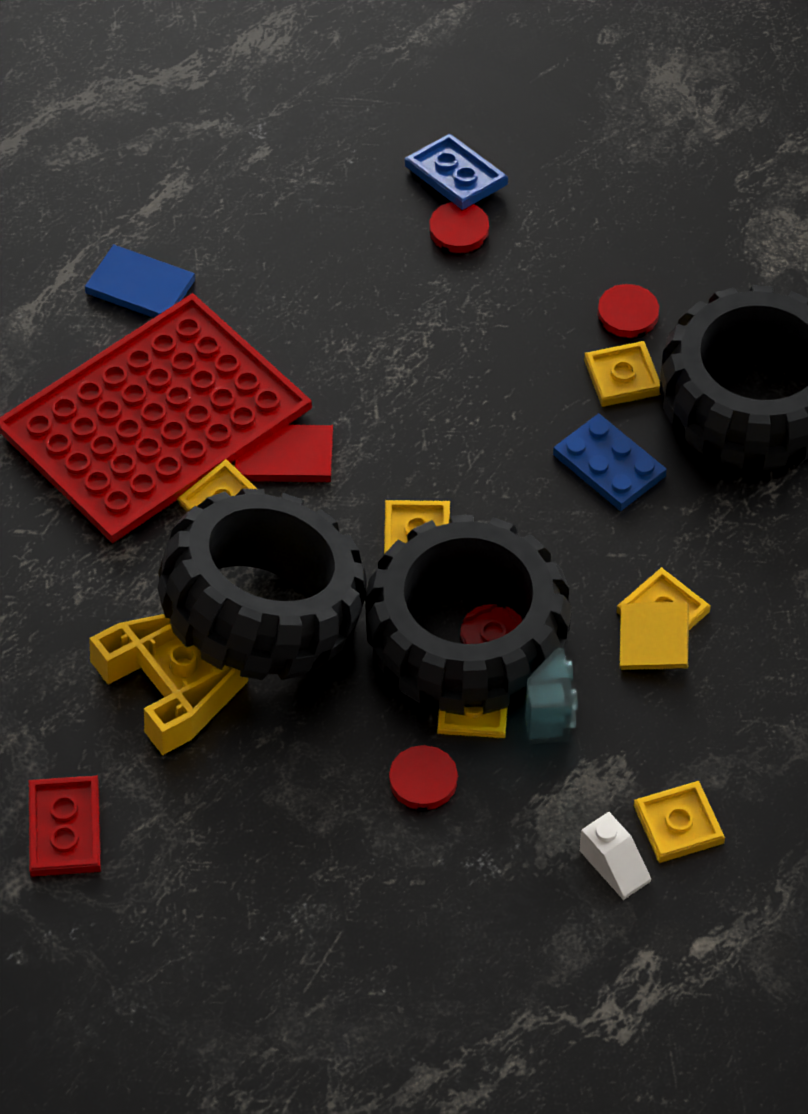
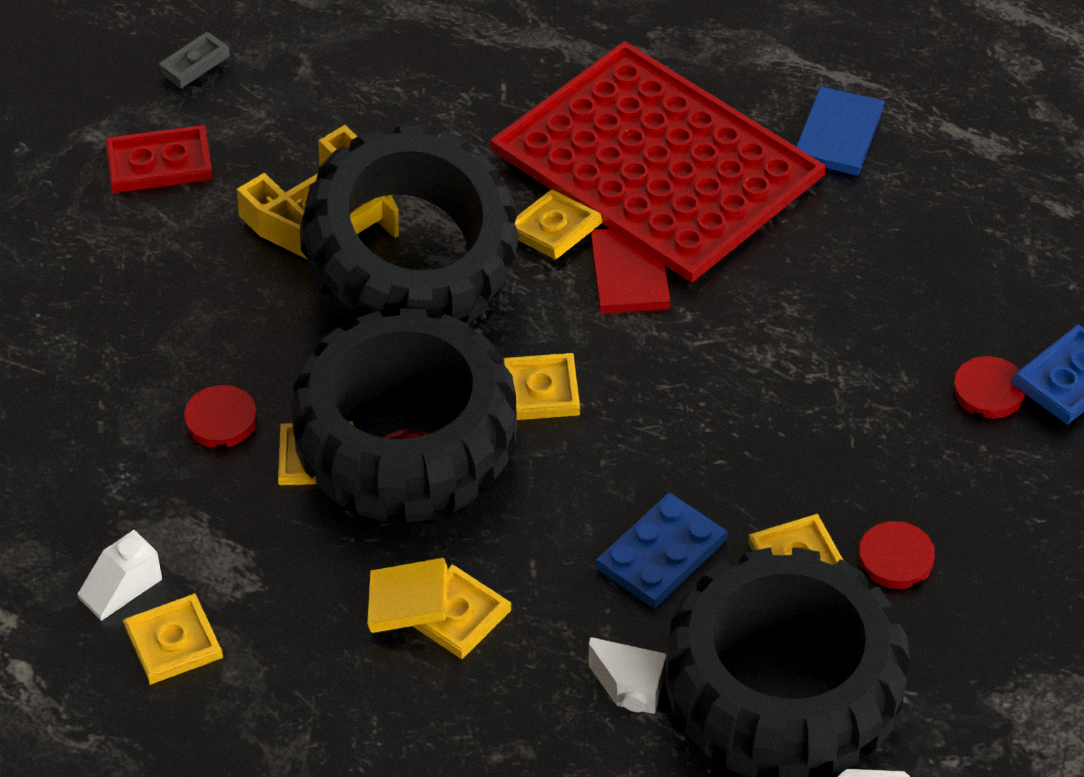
camera: 85 degrees right, 5 degrees down
clear light blue slope [525,647,578,745] -> none
none -> white slope [589,637,666,714]

